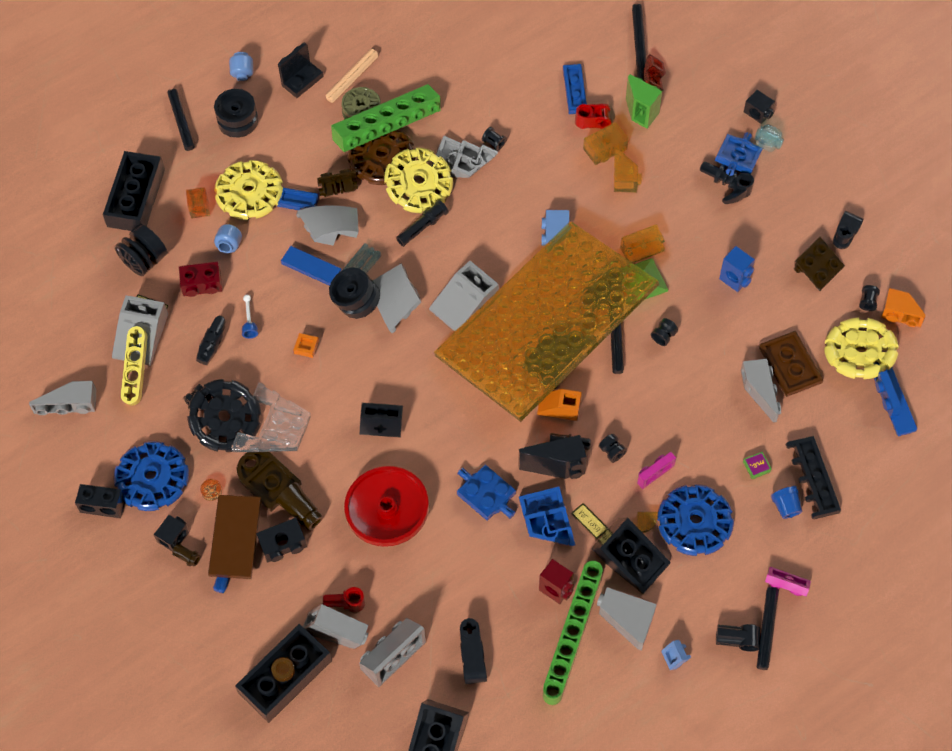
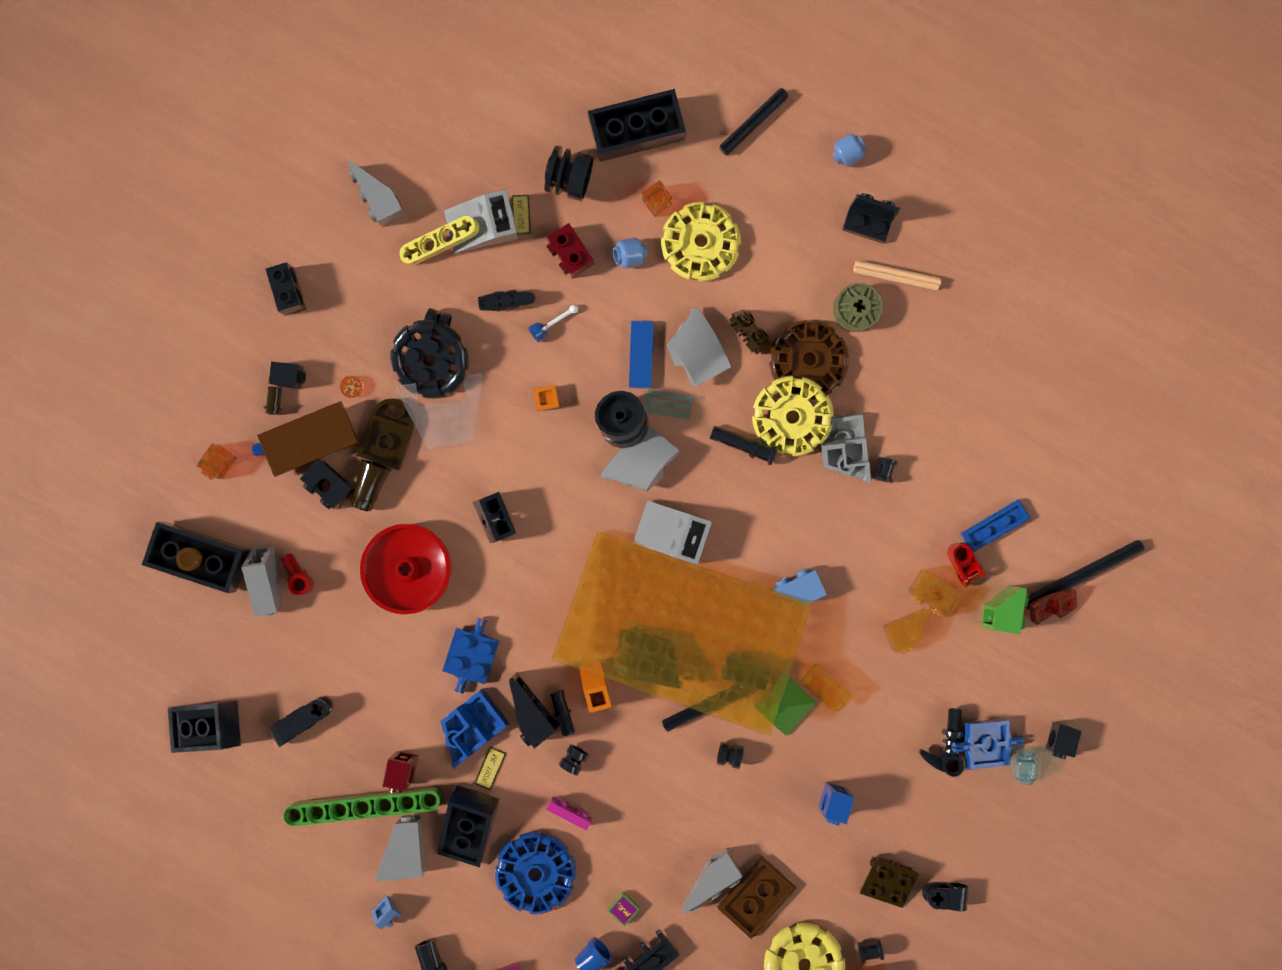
camera: 65 degrees right, 25 degrees up
blue plate [114,441,189,511] -> none
black wheel [214,89,258,138] -> none
blue tile [277,188,319,210] -> none
bright green brick [331,84,441,152] -> none
light grey slope [359,618,426,687] -> none
clear yellow tile [637,512,658,533] -> none
none -> clear orange brick [196,443,237,480]

